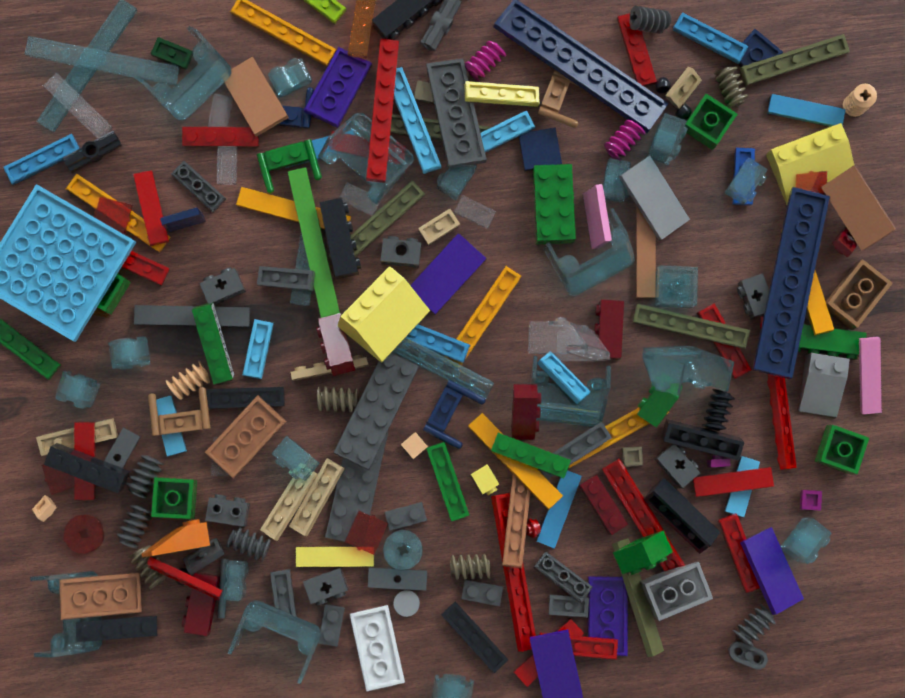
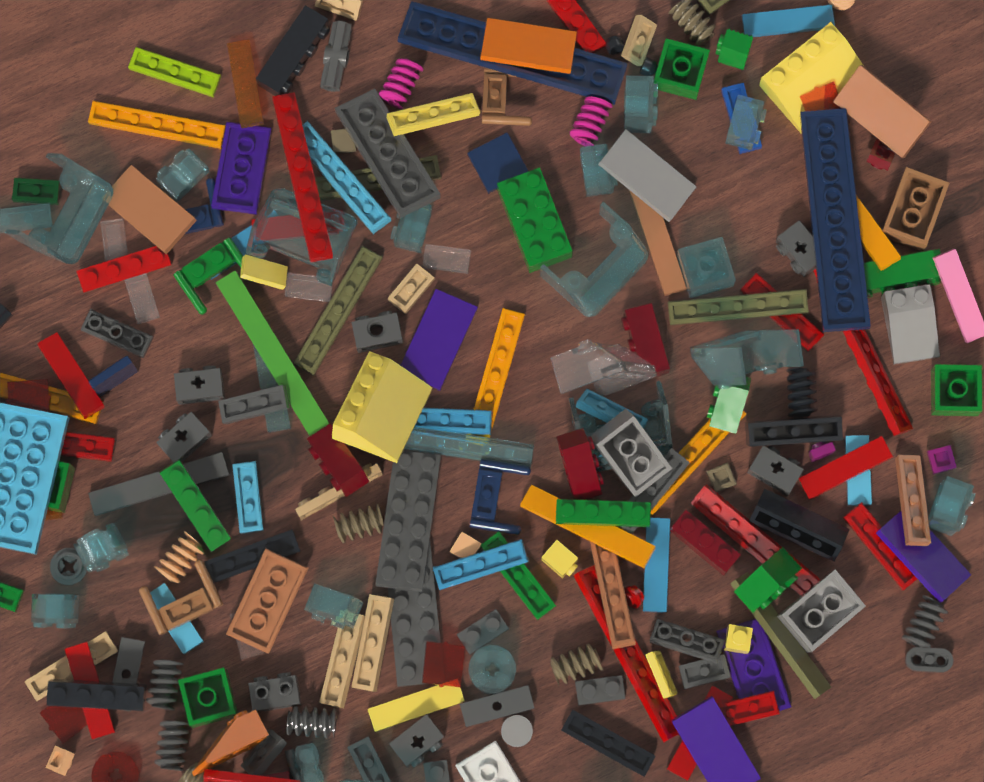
camera: 10 degrees left, 5 degrees down
light orange tile [236,187,351,230] -> none
black brick [319,198,361,279] -> none
medium azure tile [481,110,535,153] -> none
bright pink tile [583,184,612,249] -> none
none -> dark grey gear [50,548,88,585]
none -> dark grey brick [174,366,225,405]
none -> light yellow tile [240,254,288,290]
none -> dark azure tile [433,539,529,590]
none -> orange tile [480,18,577,74]
none -> light grey slope [591,409,672,497]
none -> light yellow tile [646,651,678,699]
none -> green brick [715,28,753,70]
none -> light yellow brick [724,624,753,654]
none -> nougat plate [895,455,931,546]

